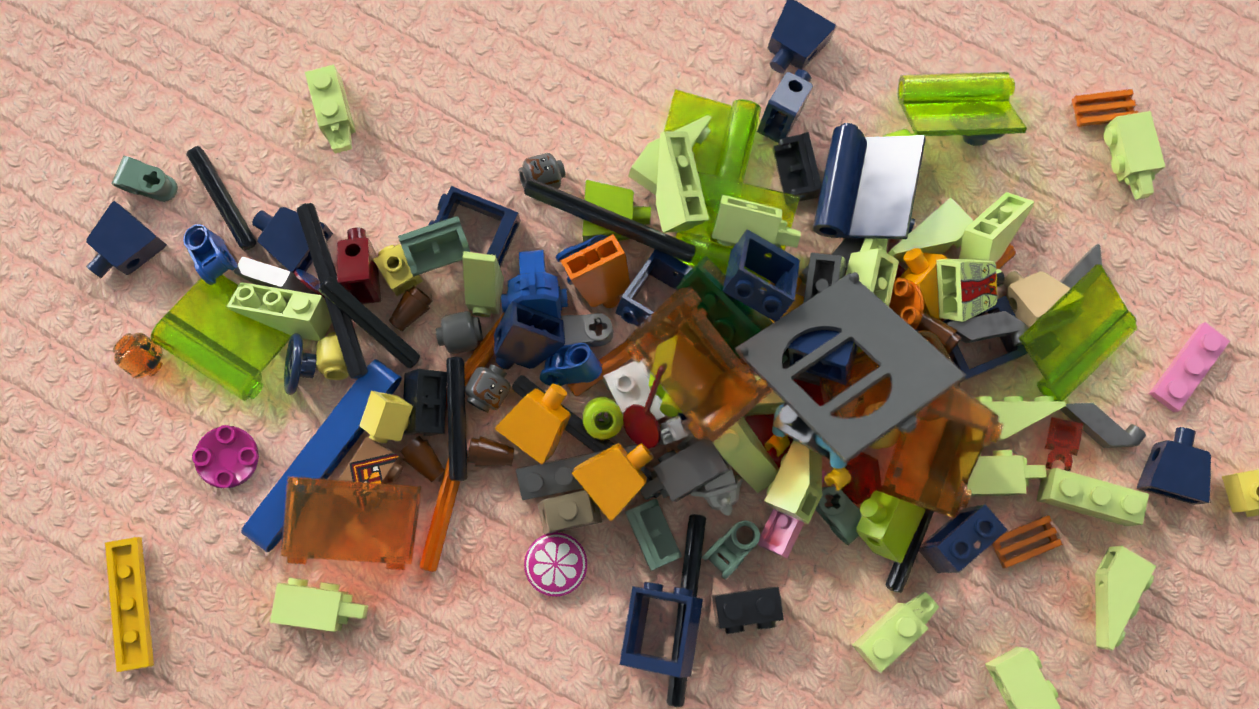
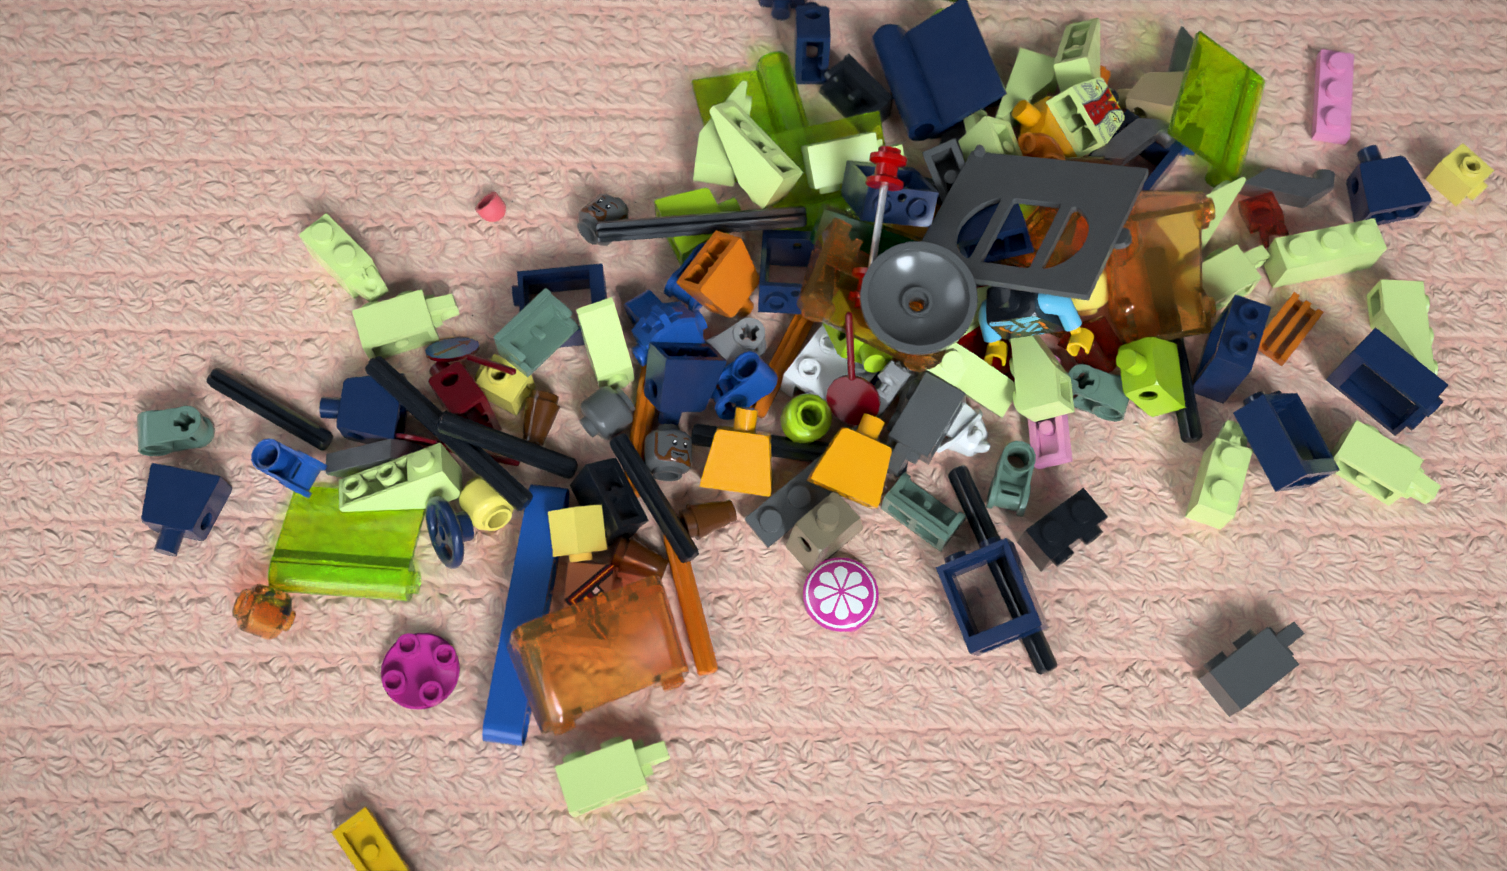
camera: 25 degrees left, 10 degrees down
none -> yellowish green hinge [352,289,460,360]
none -> piece [425,337,516,375]
none -> coral hinge [475,192,506,222]
none -> red axle [848,146,907,309]
none -> dark grey dish [860,241,978,355]
none -> dark blue window [1233,391,1340,492]
none -> dark blue window [1326,327,1448,436]

